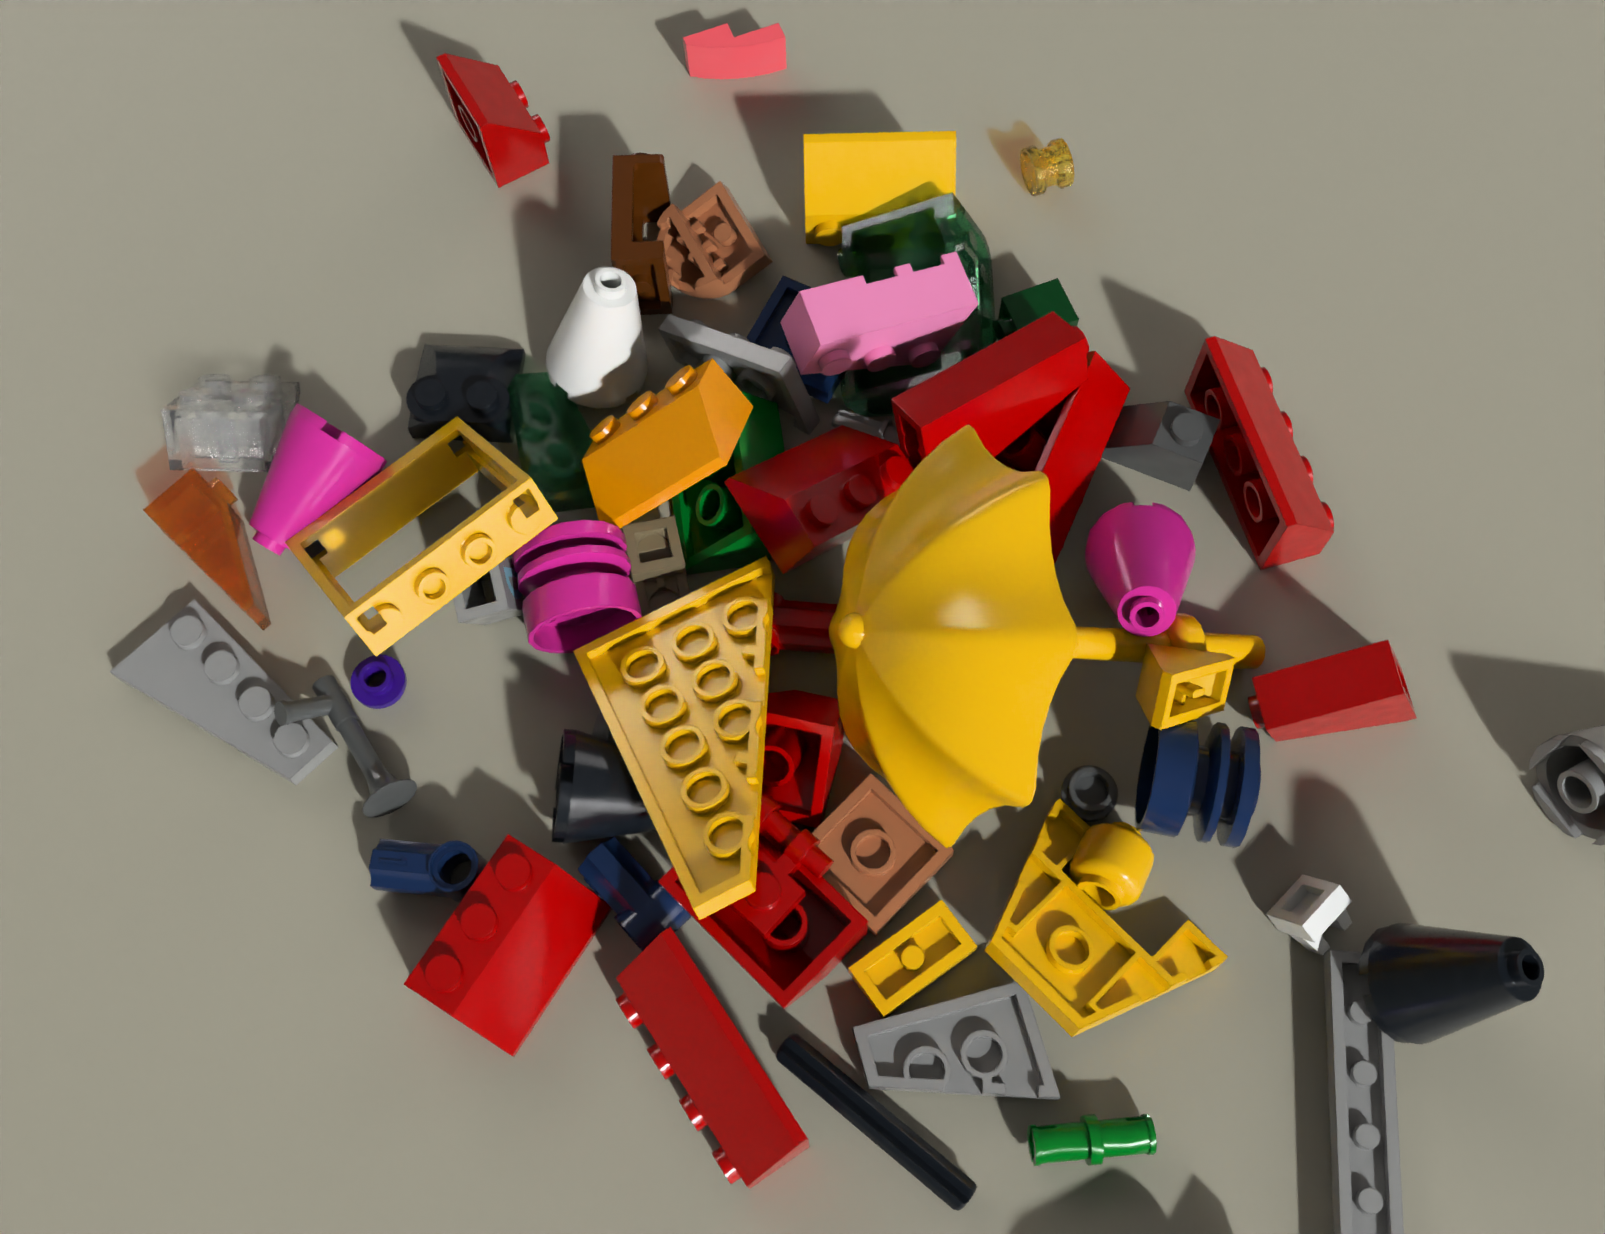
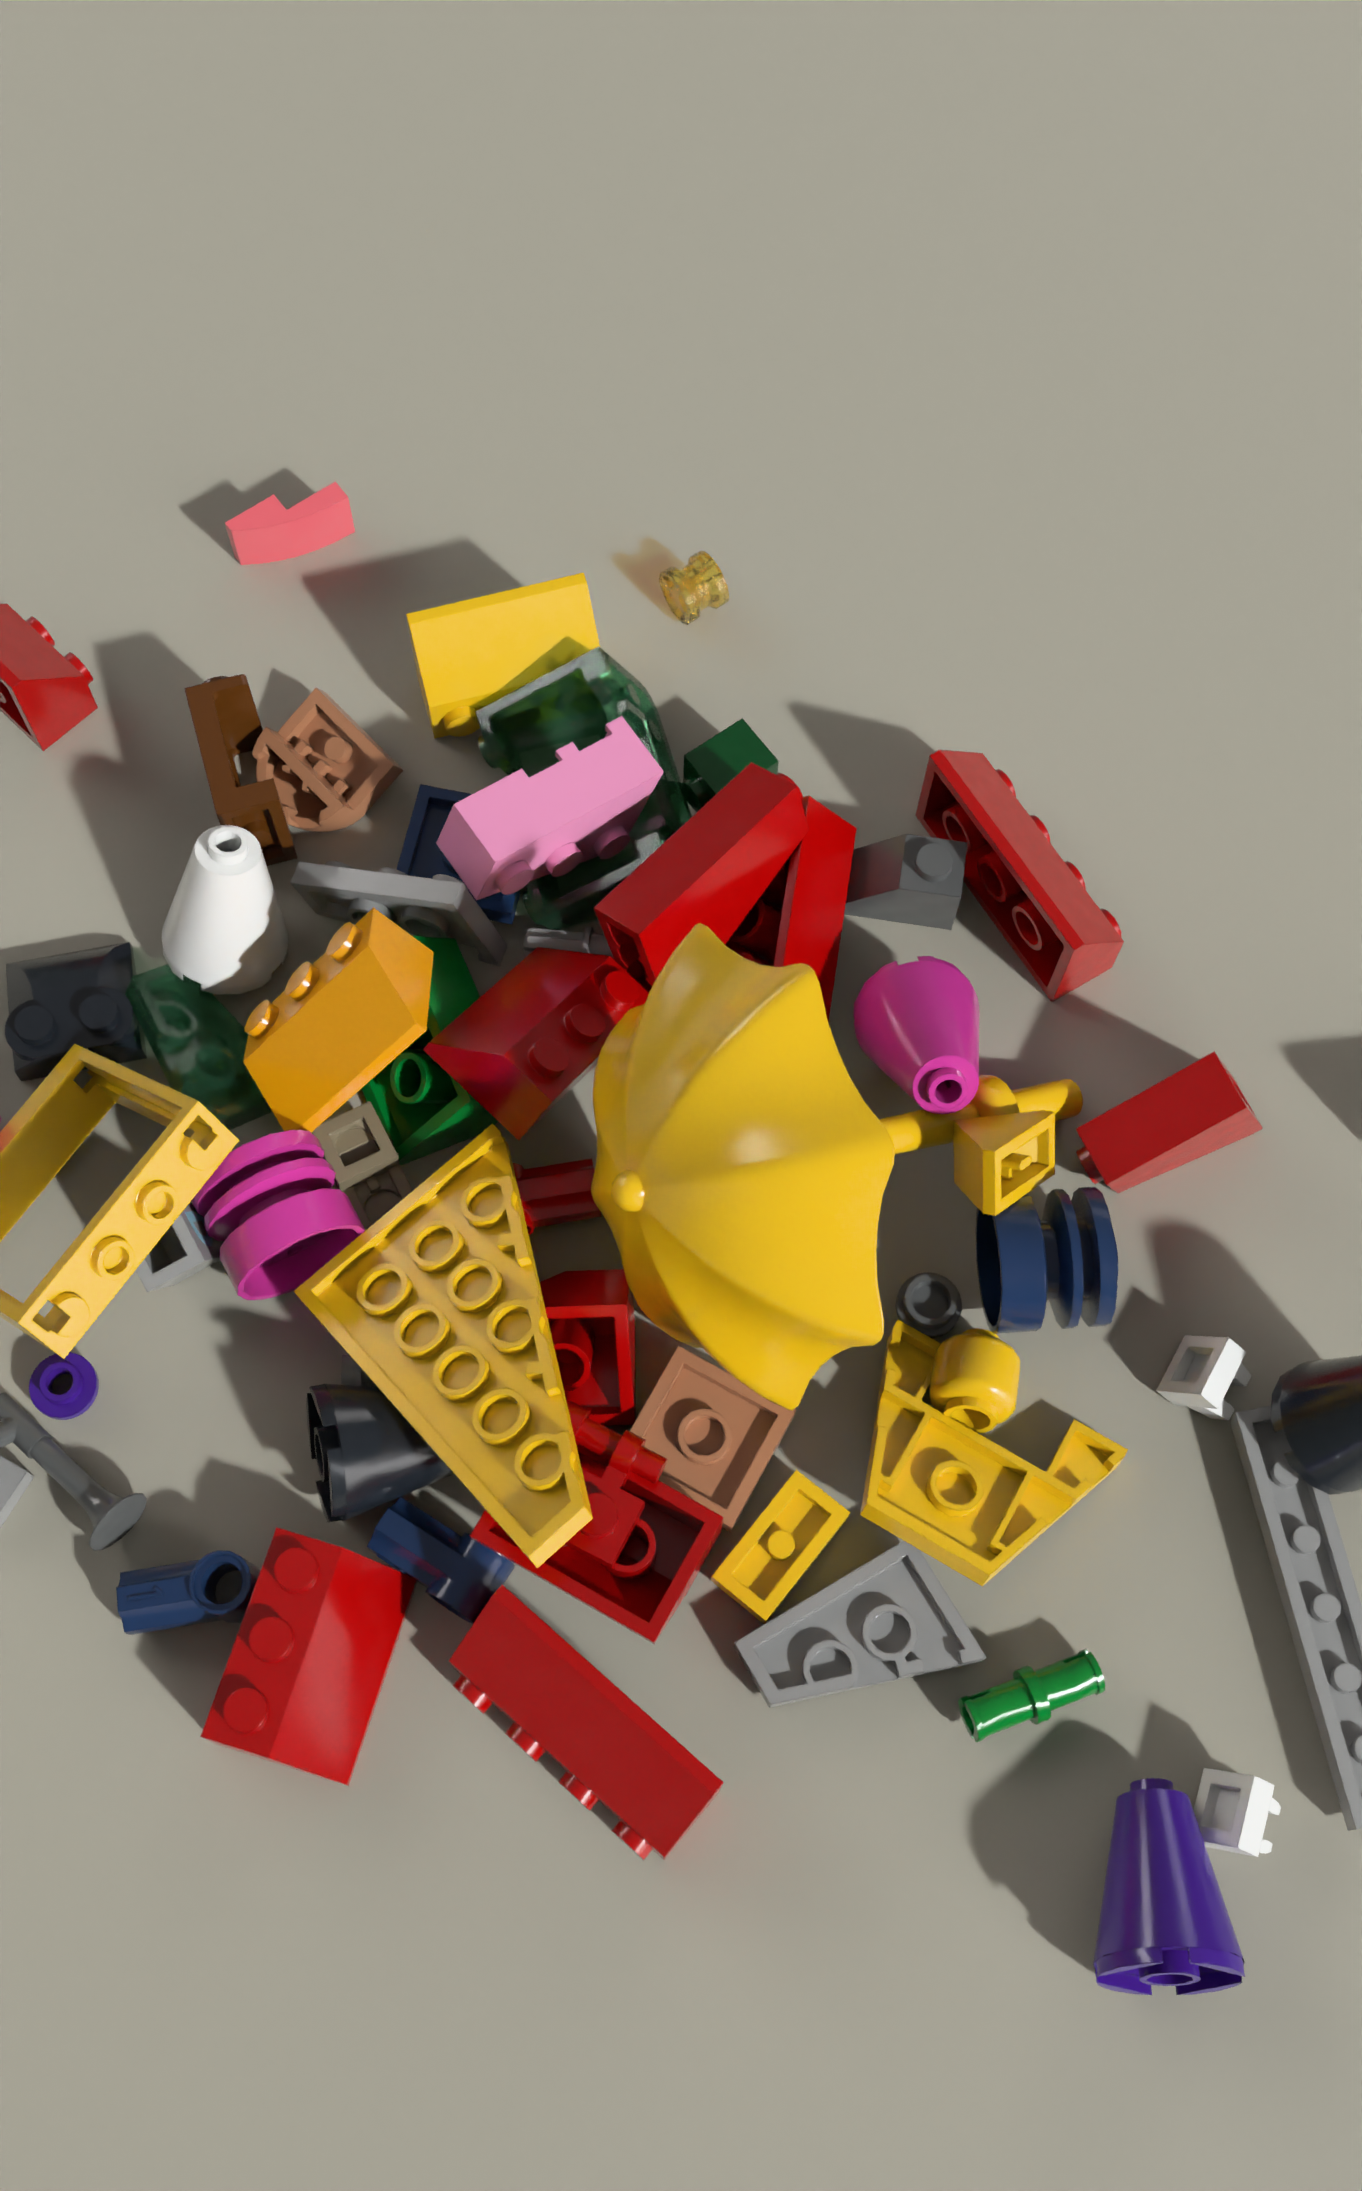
camera: 20 degrees left, 0 degrees up
black axle [775,1033,977,1211] -> none

